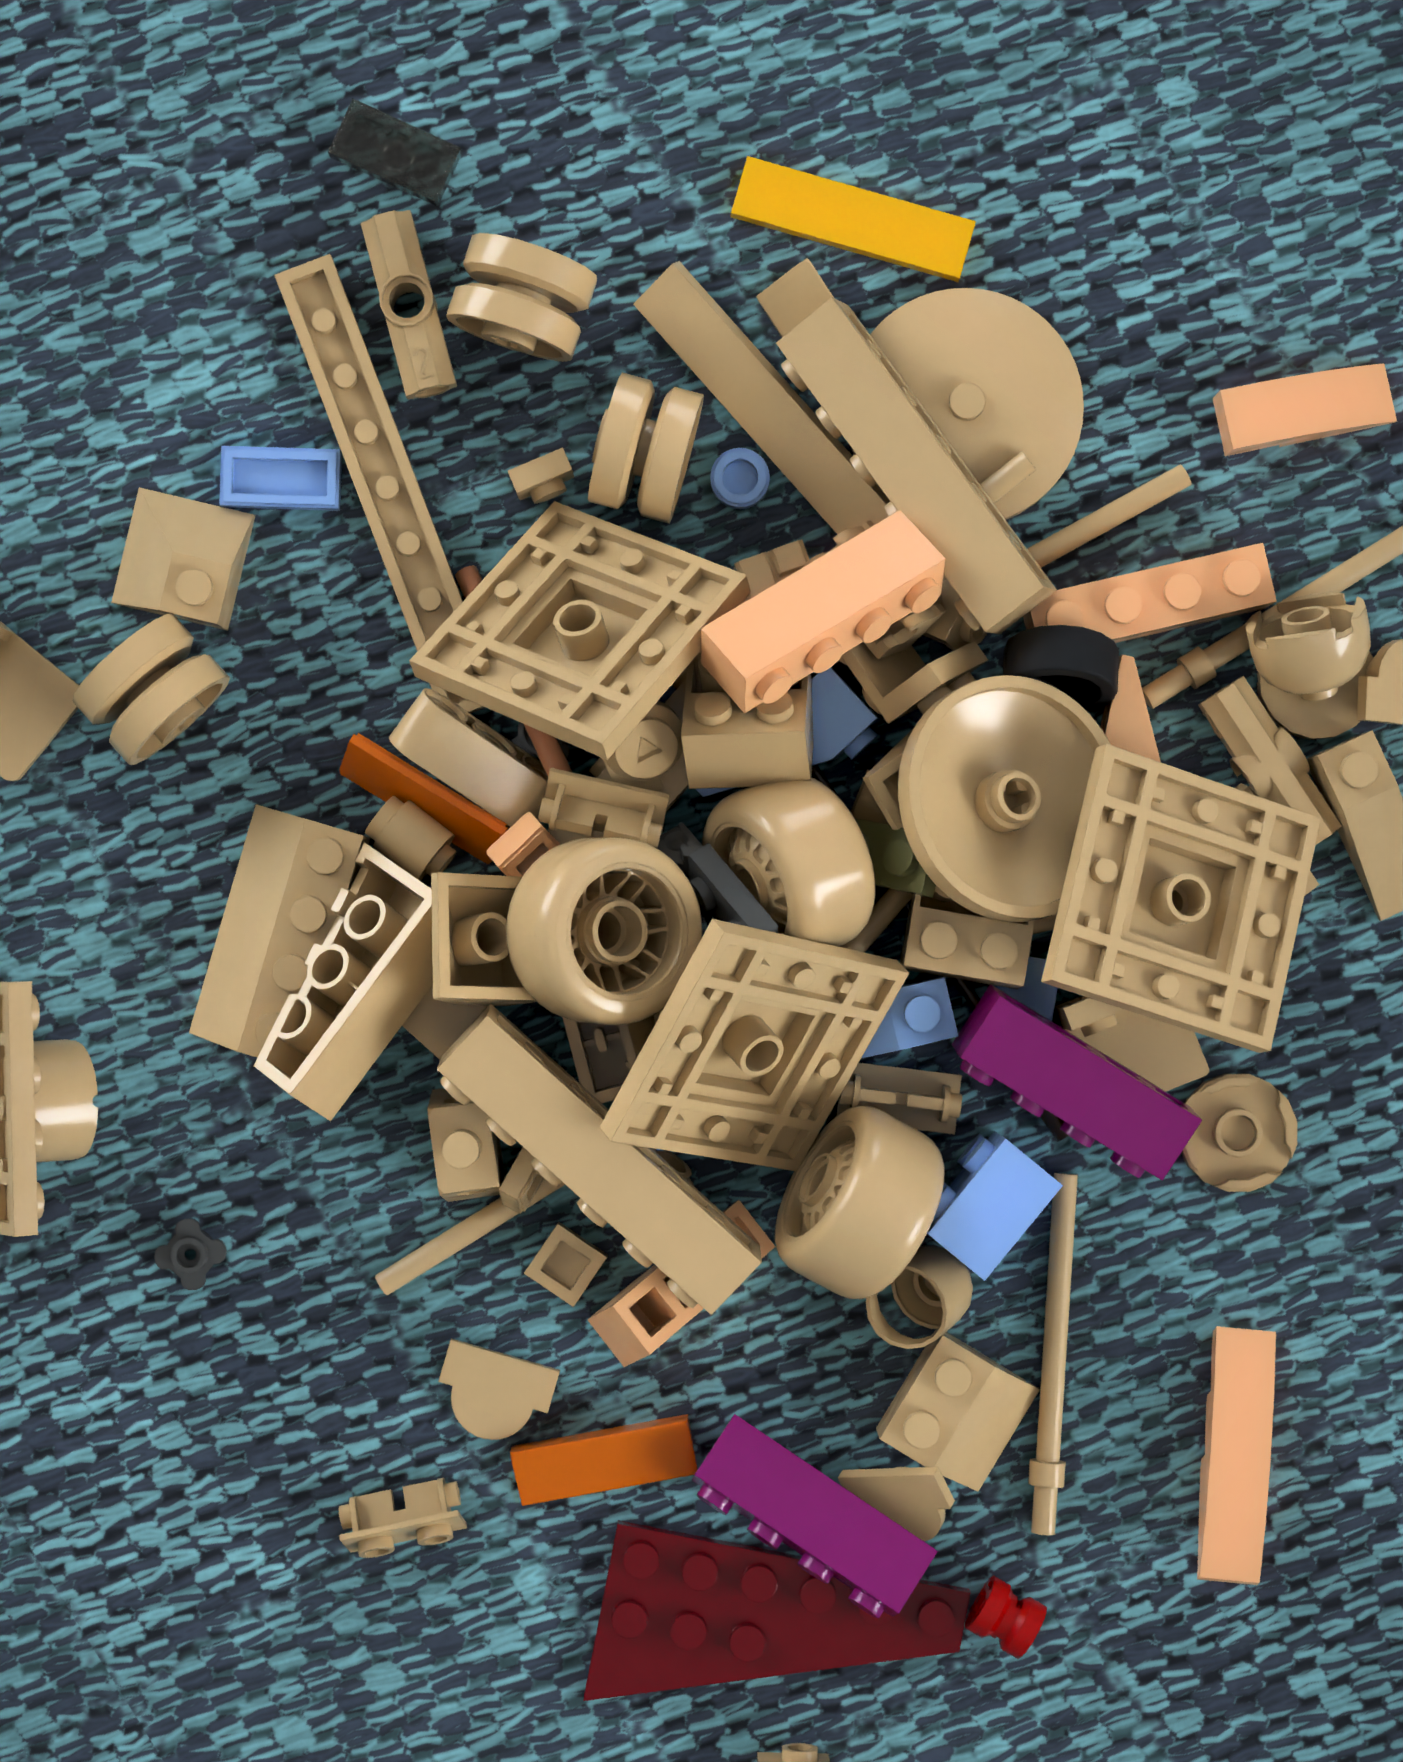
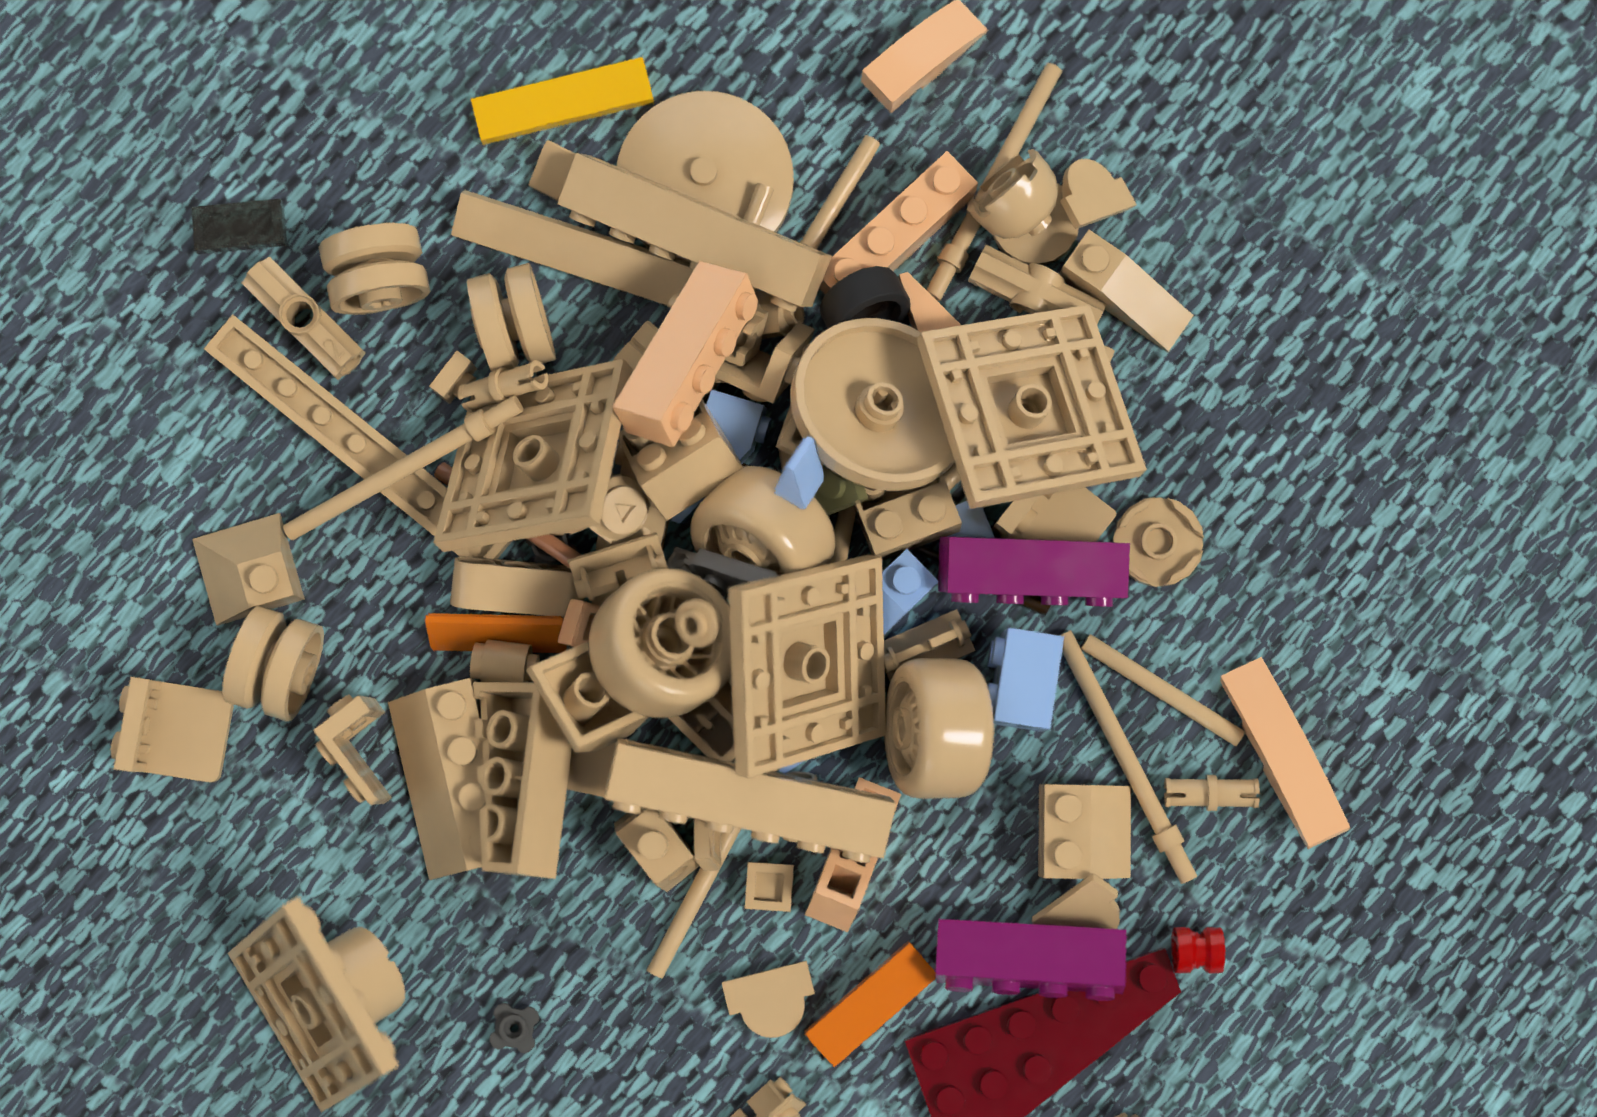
camera: 30 degrees left, 5 degrees down
light blue tile [219,446,342,511] -> none
light blue tile [710,448,770,509] -> none
tan helmet [866,1245,973,1349] -> none
none -> tan bar [283,395,524,540]
none -> tan bracket [313,694,392,805]
none -> tan pin [458,360,548,412]
none -> tan plate [675,599,722,647]
none -> light blue slope [775,436,824,509]
none -> tan bar [1081,634,1245,746]
none -> tan pin [1164,775,1260,811]

